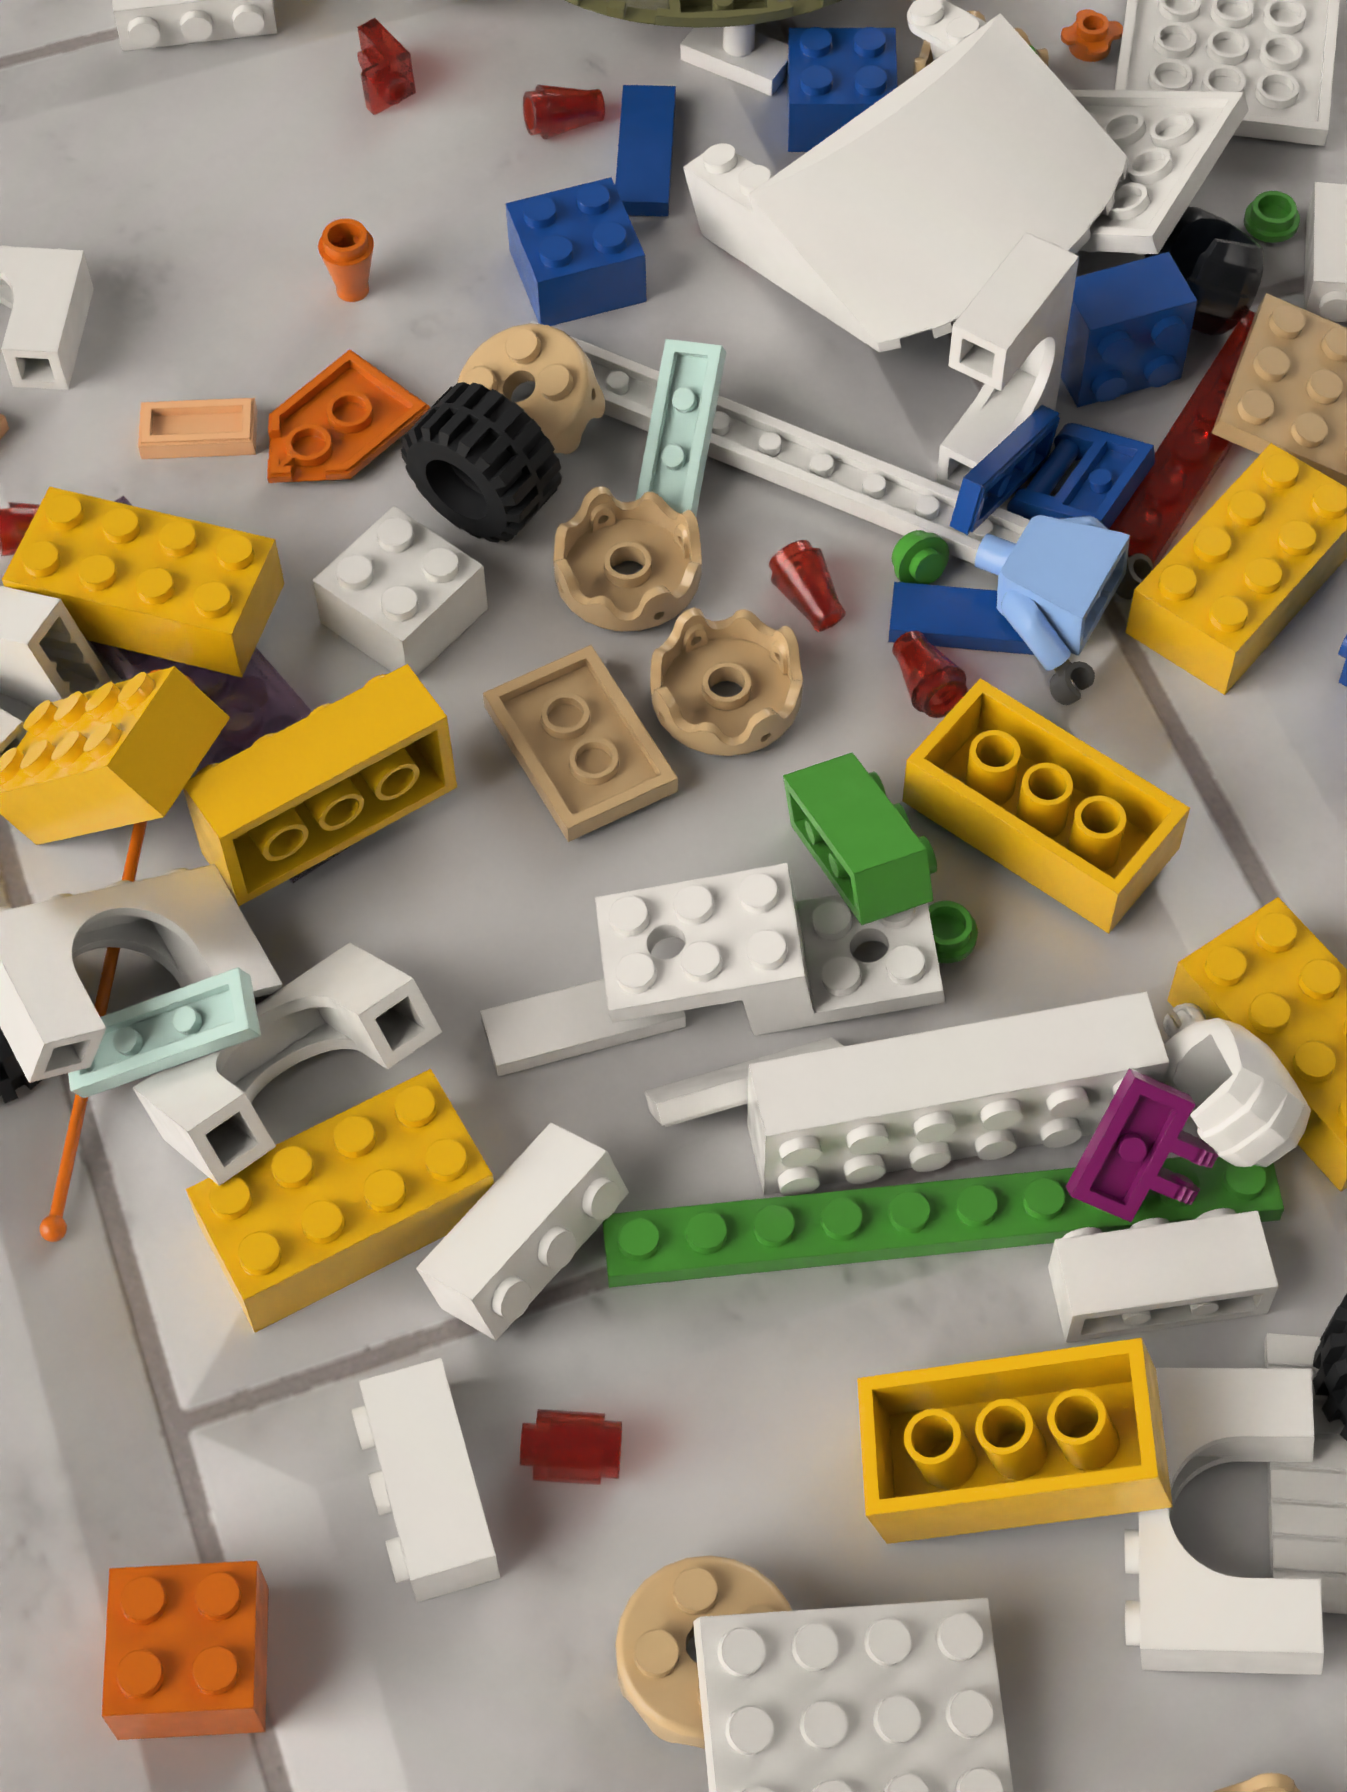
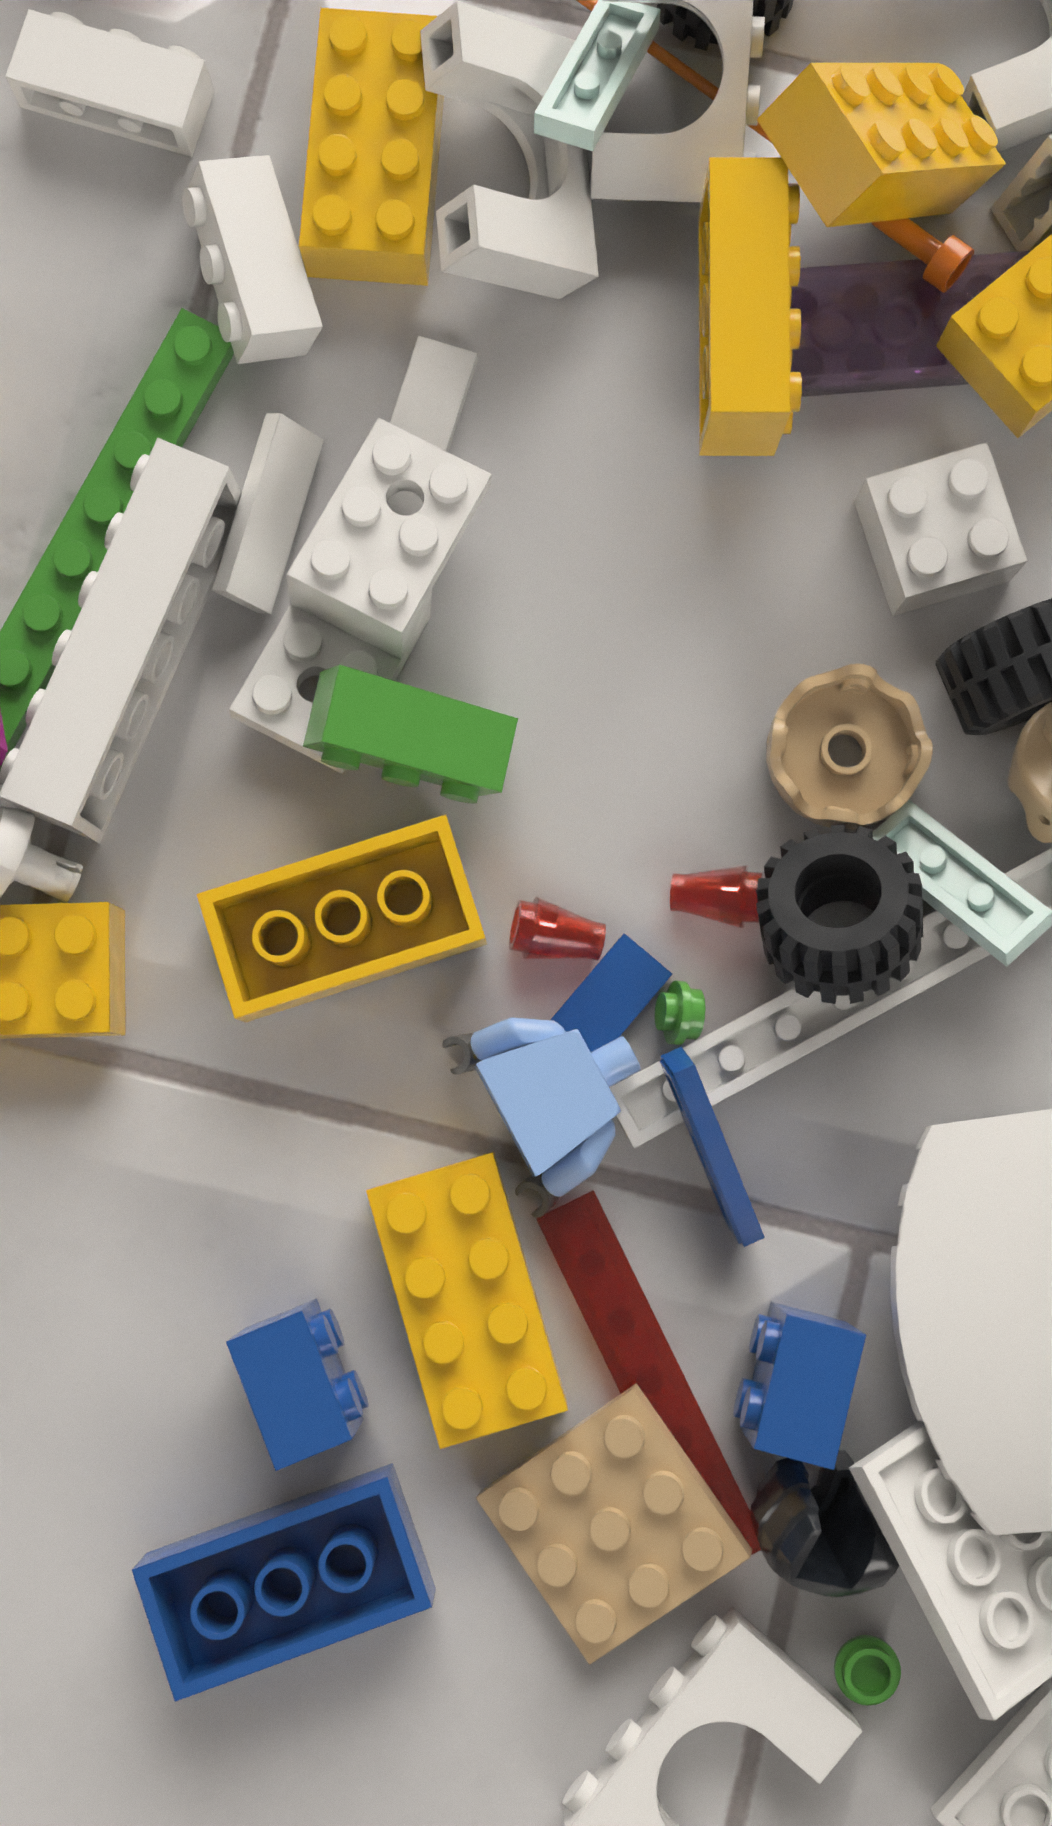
camera: 125 degrees right, 25 degrees up
tan plate [483,645,678,842] -> none
clear red brick [520,1409,623,1485] -> none
tan plate [650,607,803,756] -> none
bright green plate [928,901,978,963] -> none
white arch [936,232,1079,491] -> none
blue plate [1007,423,1156,529] -> none
none -> black tyre [756,825,923,1004]

